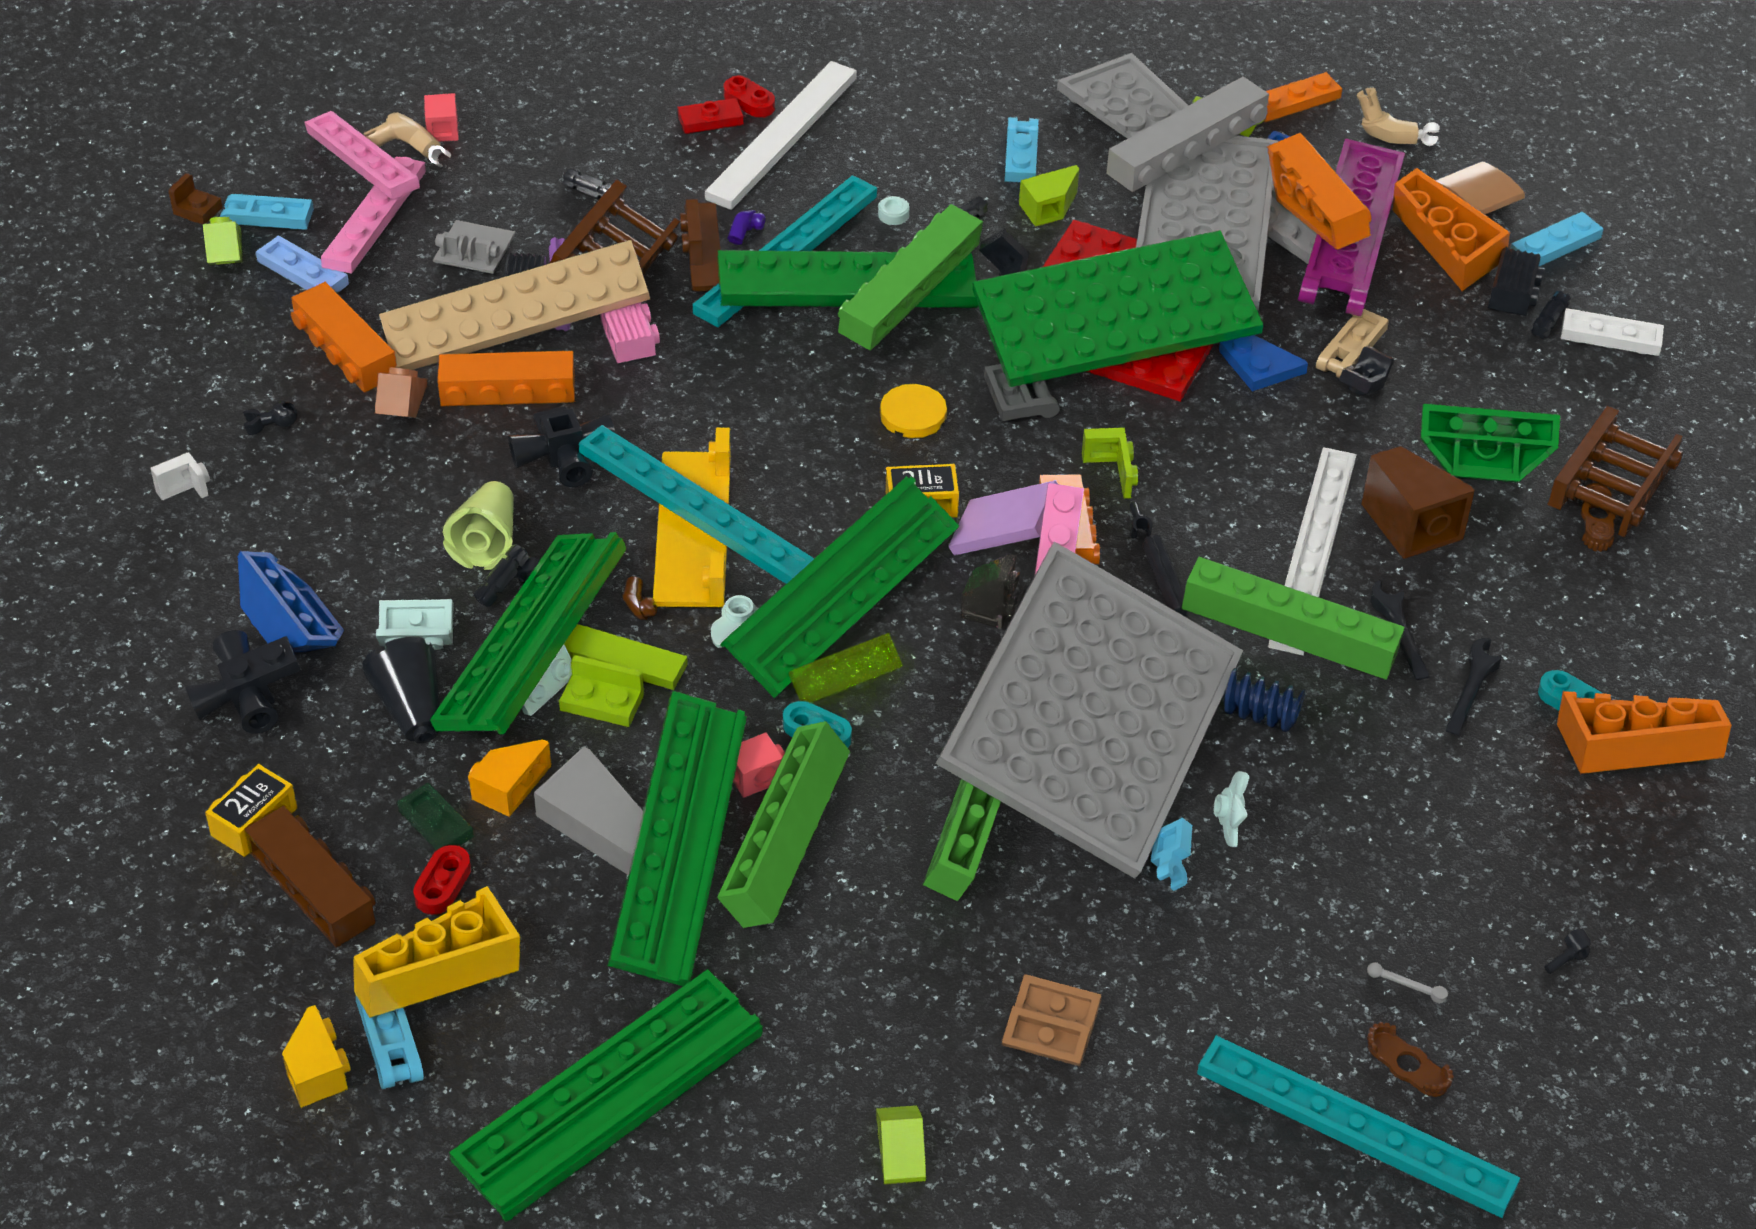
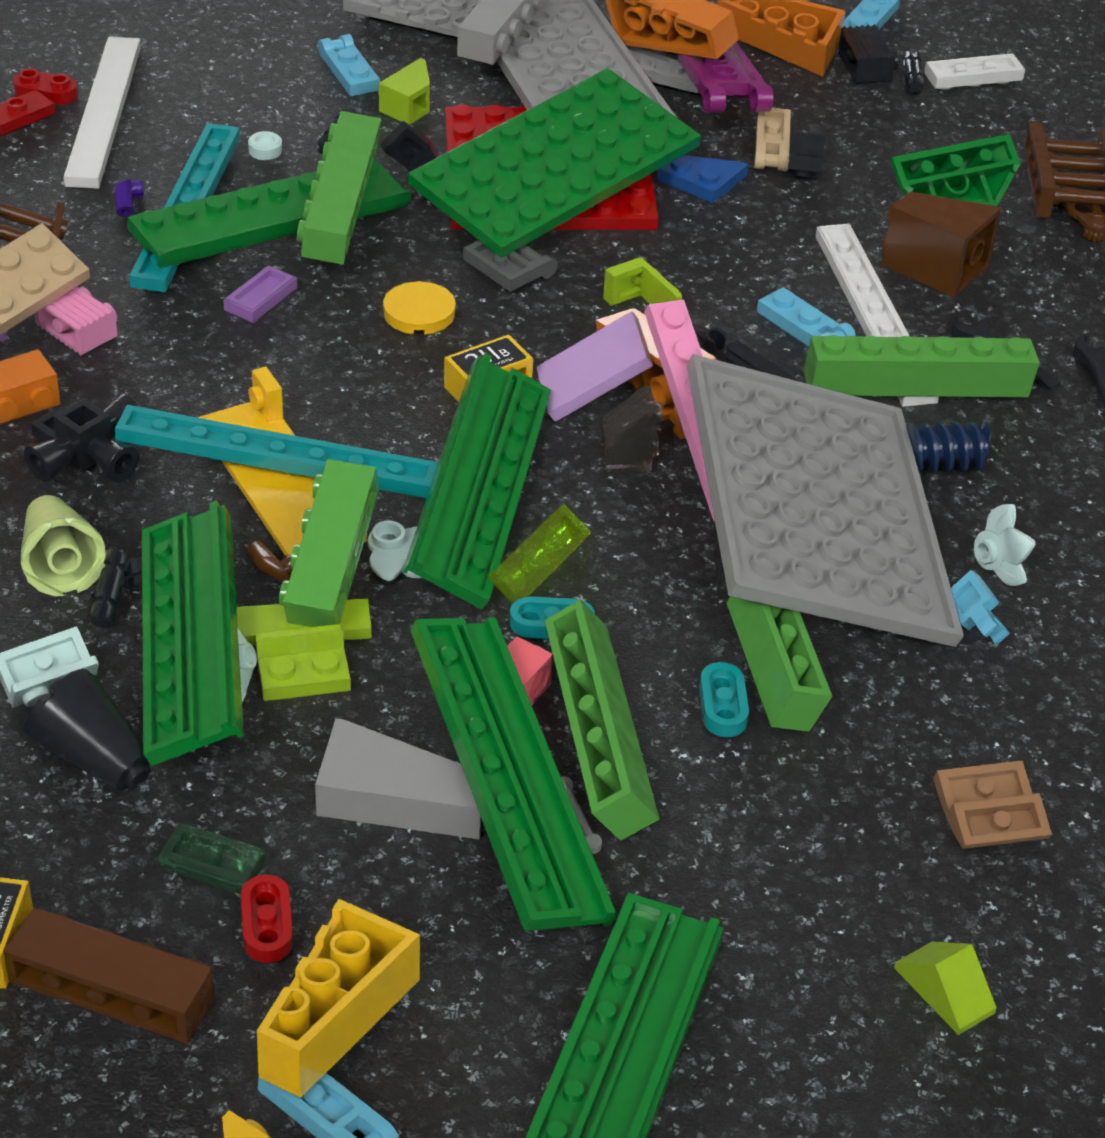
camera: 30 degrees left, 5 degrees down
light orange slope [468,739,551,817] -> none
reddish brown bracket [680,199,721,291] -> none
none -> medium lavender tile [223,265,297,323]
none -> bright green brick [279,459,380,627]
none -> light grey hinge [561,776,602,854]
none -> teal plate [699,662,749,737]
none -> medium azure plate [757,287,856,346]

